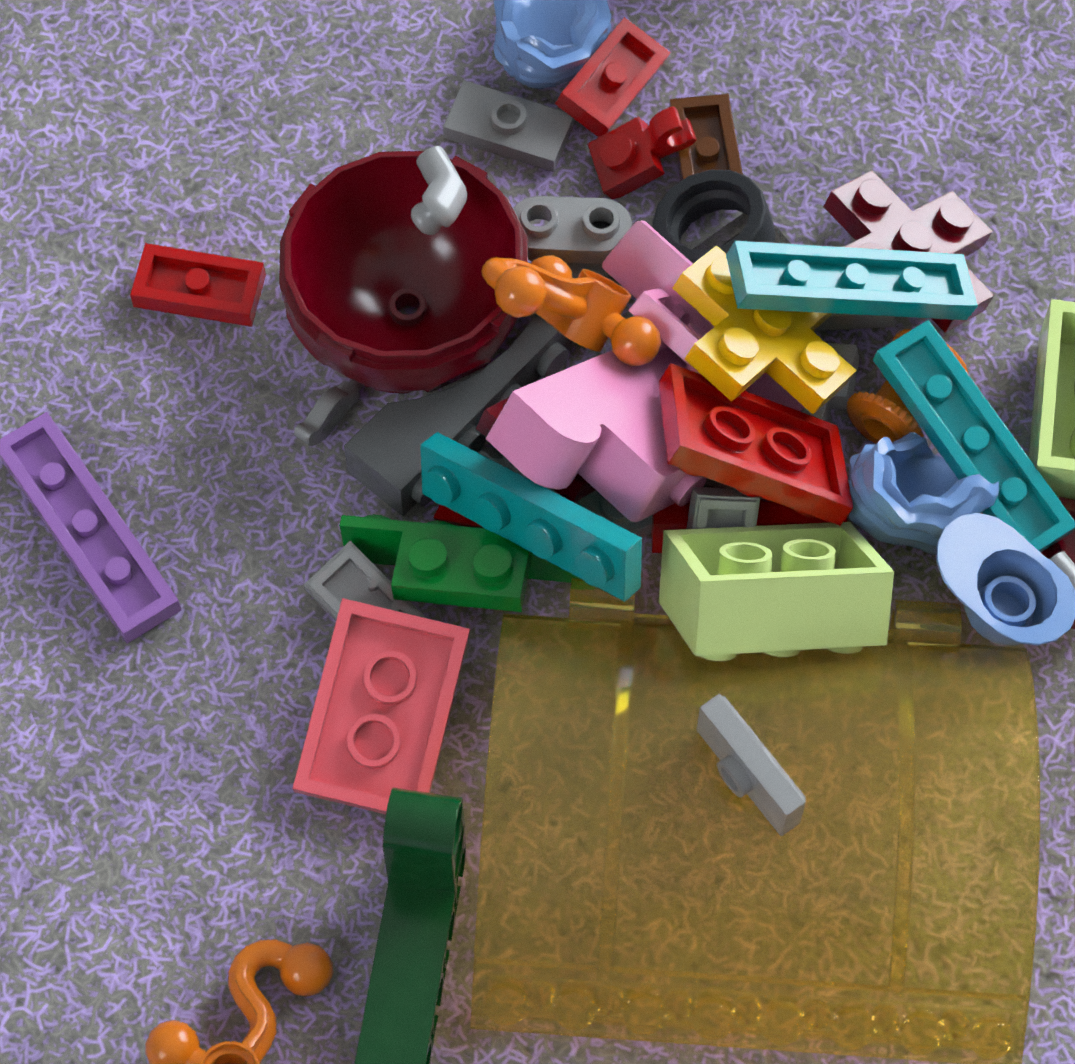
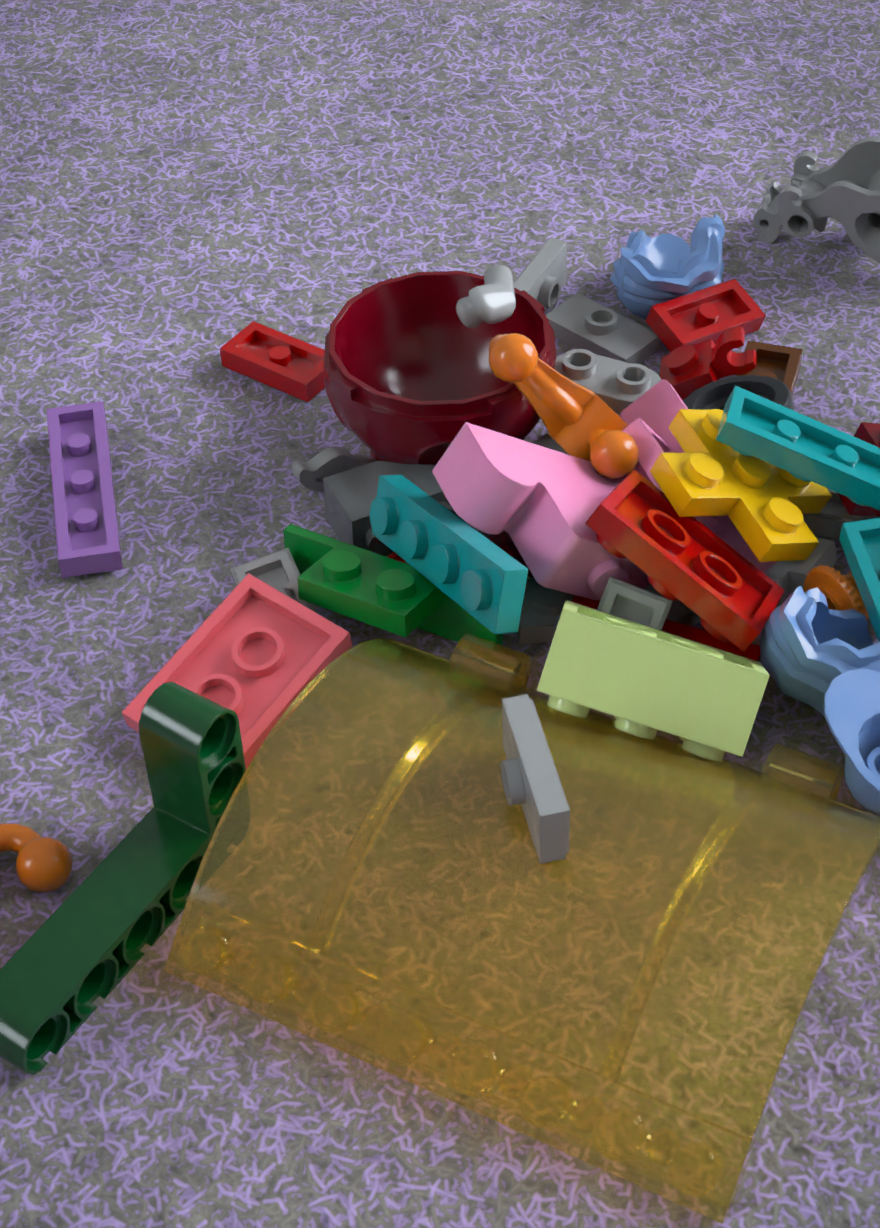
camera: 25 degrees right, 20 degrees down
none -> light grey plate [513,238,567,309]

